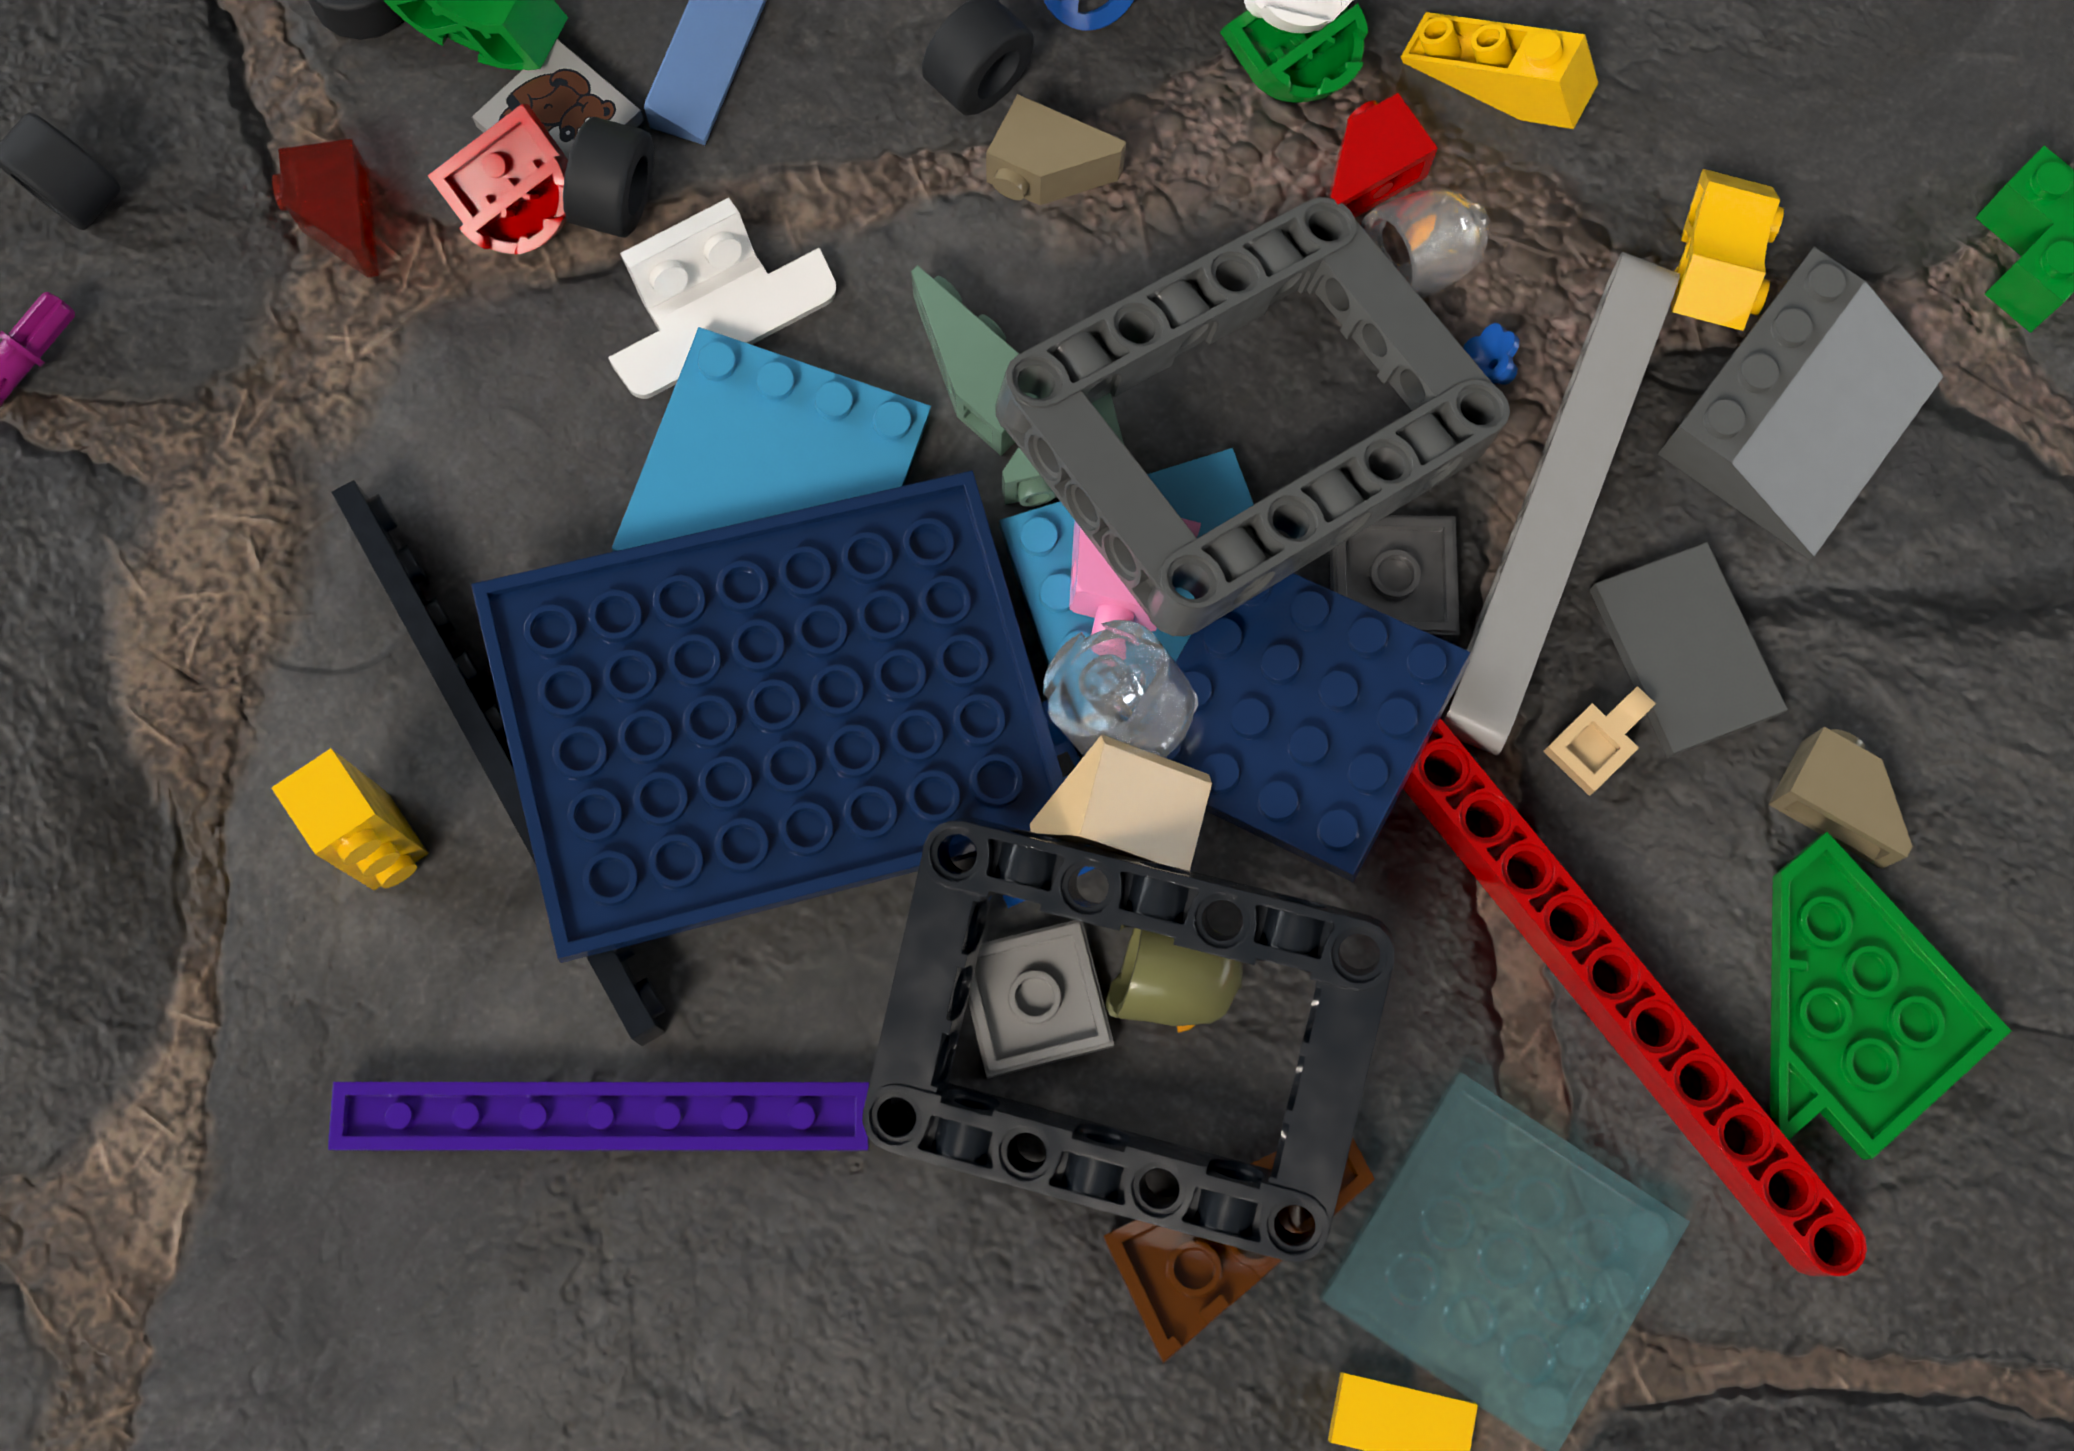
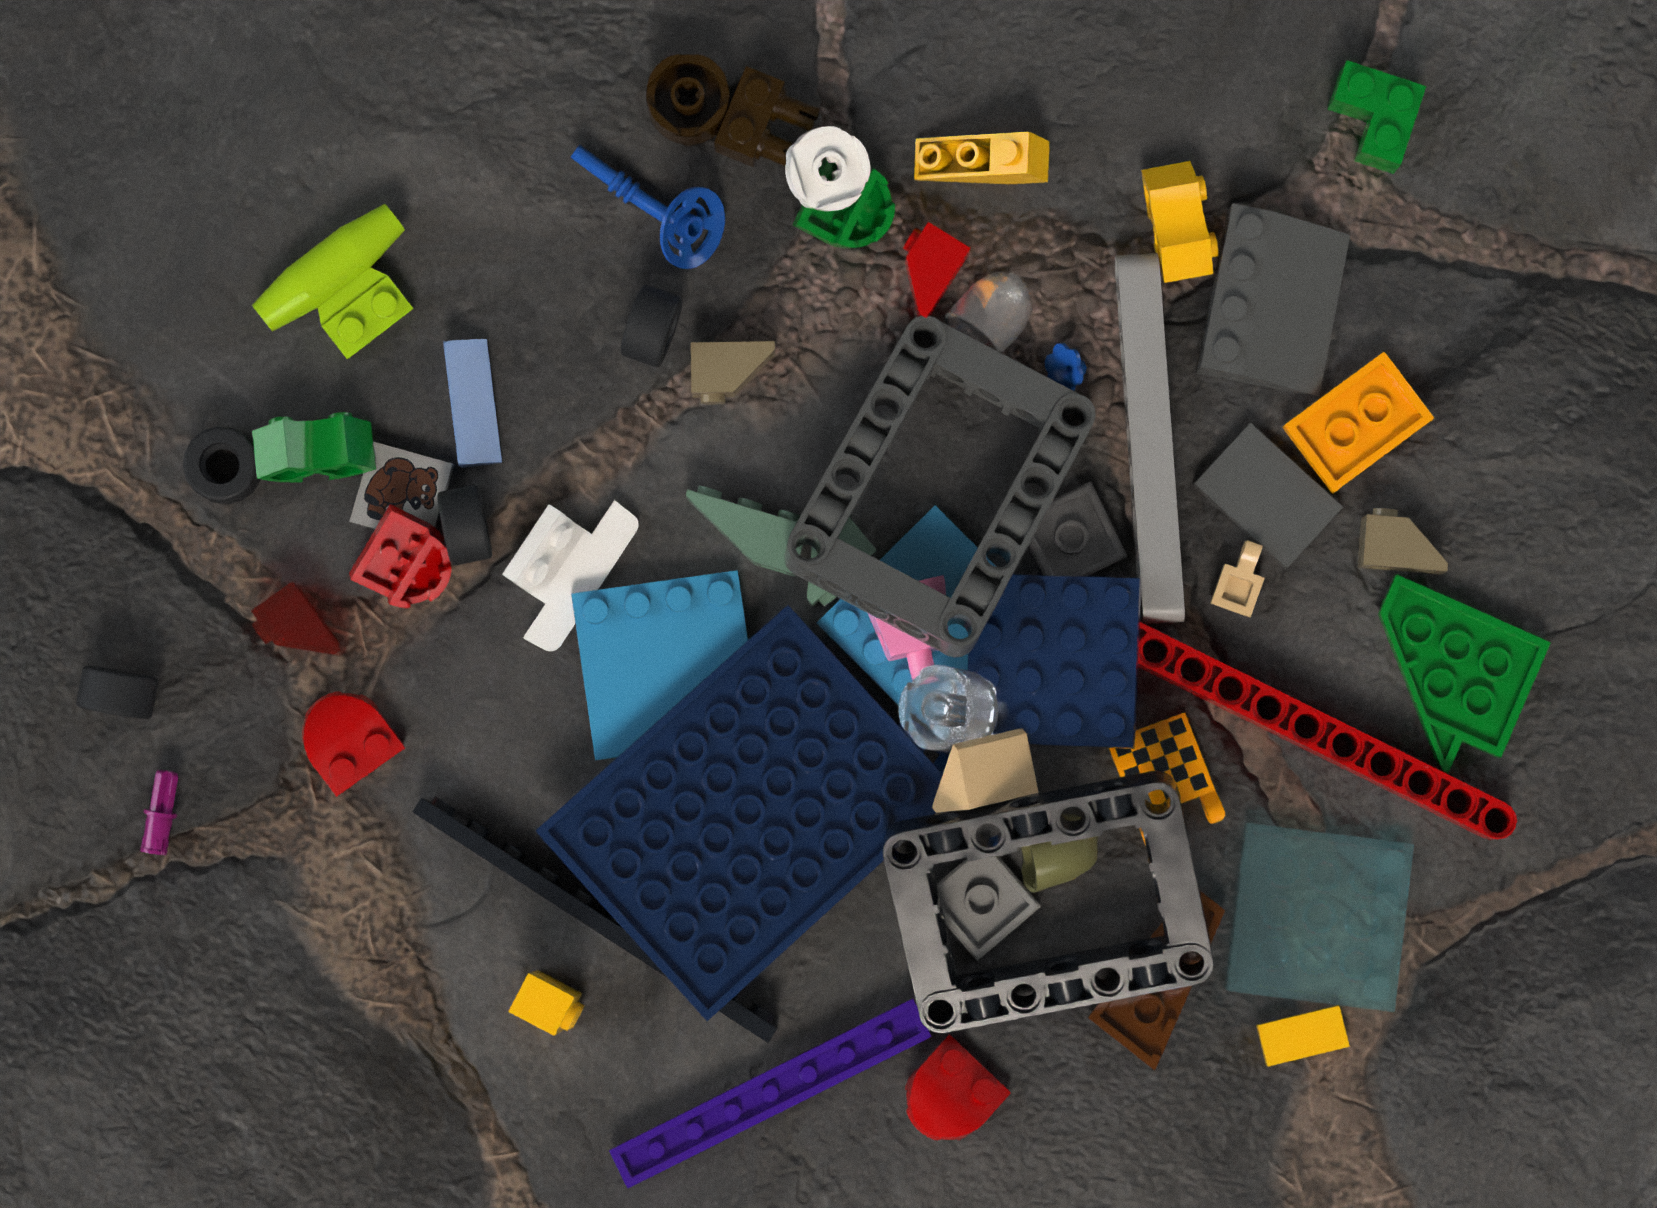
camera: 25 degrees left, 10 degrees up
none -> red slope [302,691,405,797]
none -> red slope [905,1034,1011,1141]
none -> light orange flag [1109,712,1225,845]
none -> light orange plate [1282,352,1434,494]

